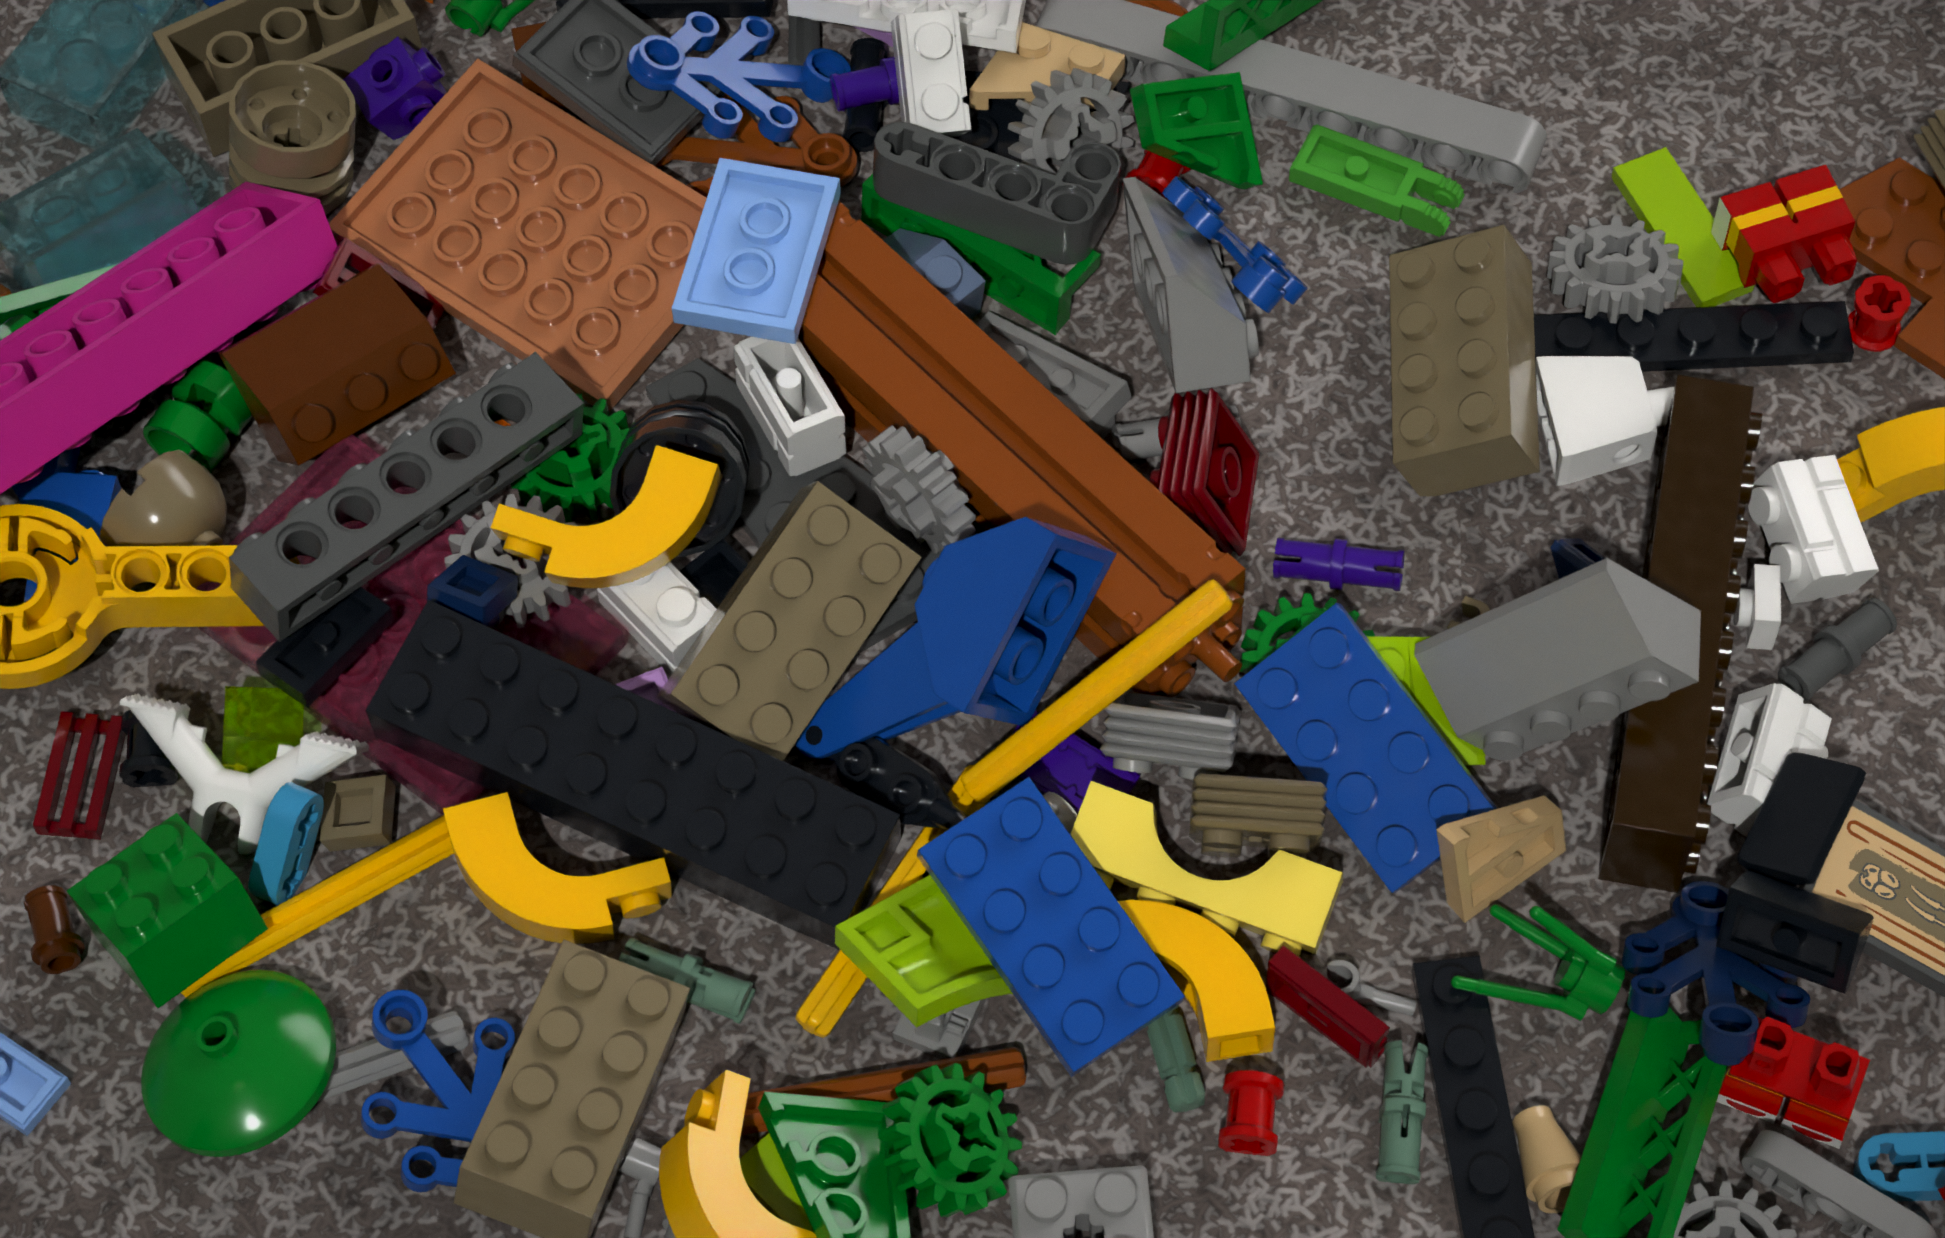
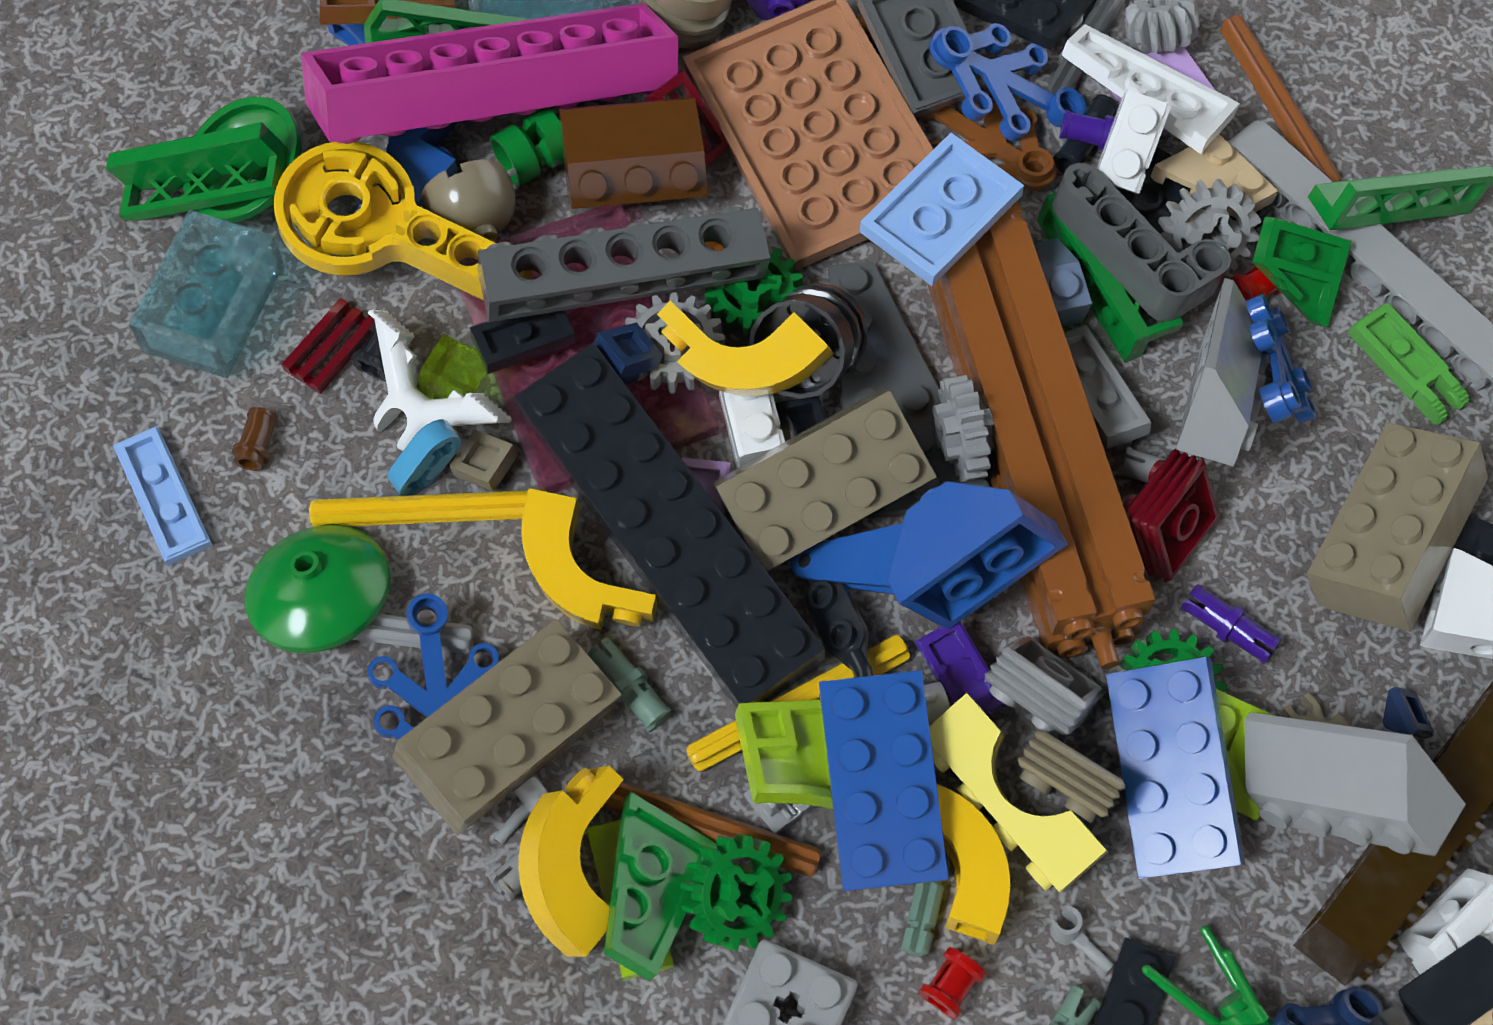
camera: 25 degrees right, 5 degrees up
green brick [66,813,268,1008] -> none
white brick [734,337,846,477] -> none
yellow axle [960,579,1233,803] -> none
dark red tile [1266,945,1390,1068] -> none
tan wing [1436,795,1566,923] -> none

